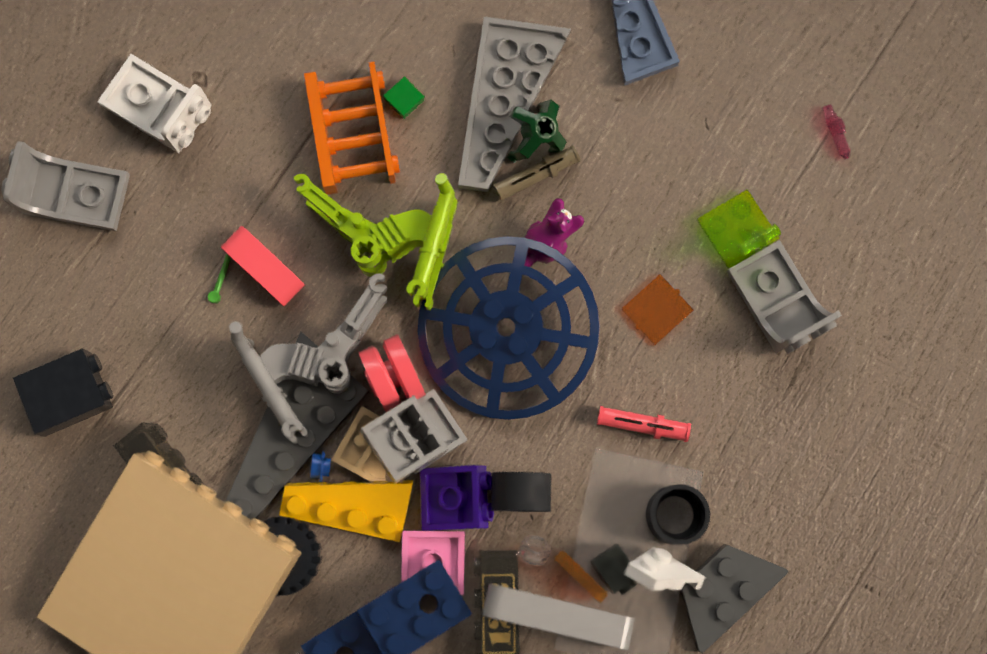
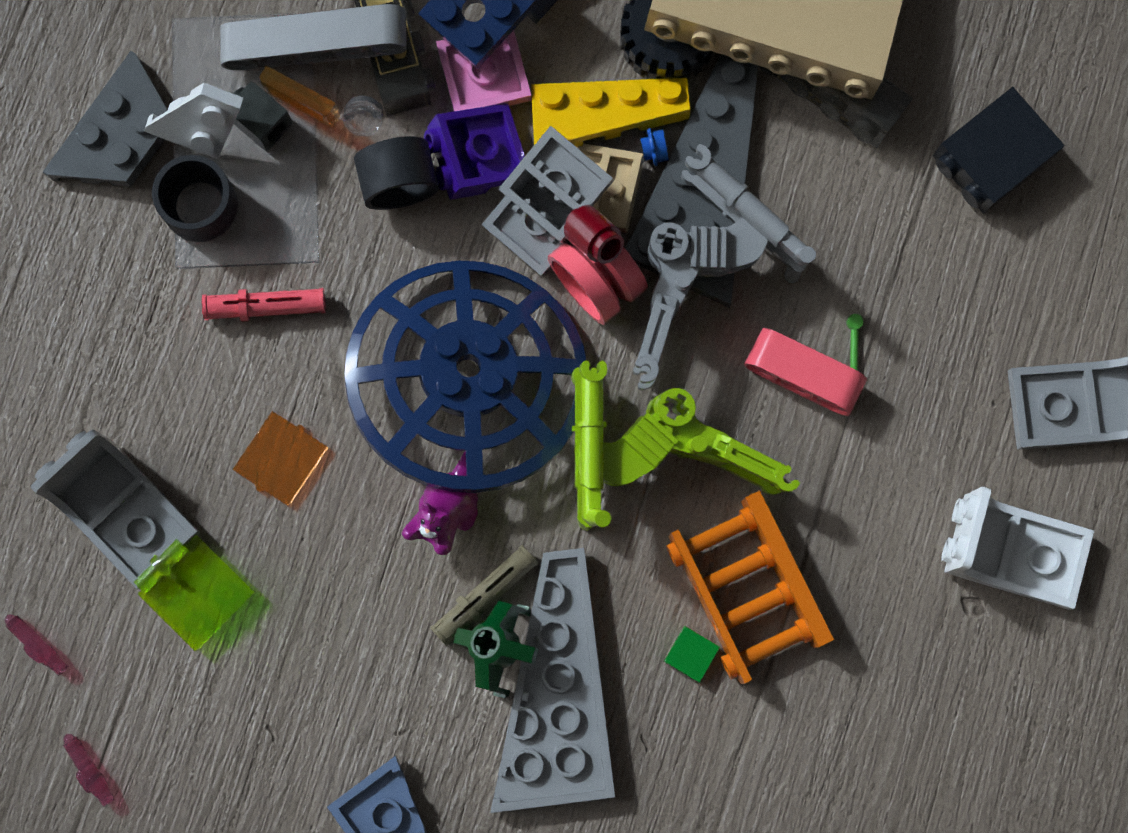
camera: 165 degrees right, 0 degrees up
none -> clear pink piece [4,614,68,676]
none -> dark red brick [564,205,624,264]

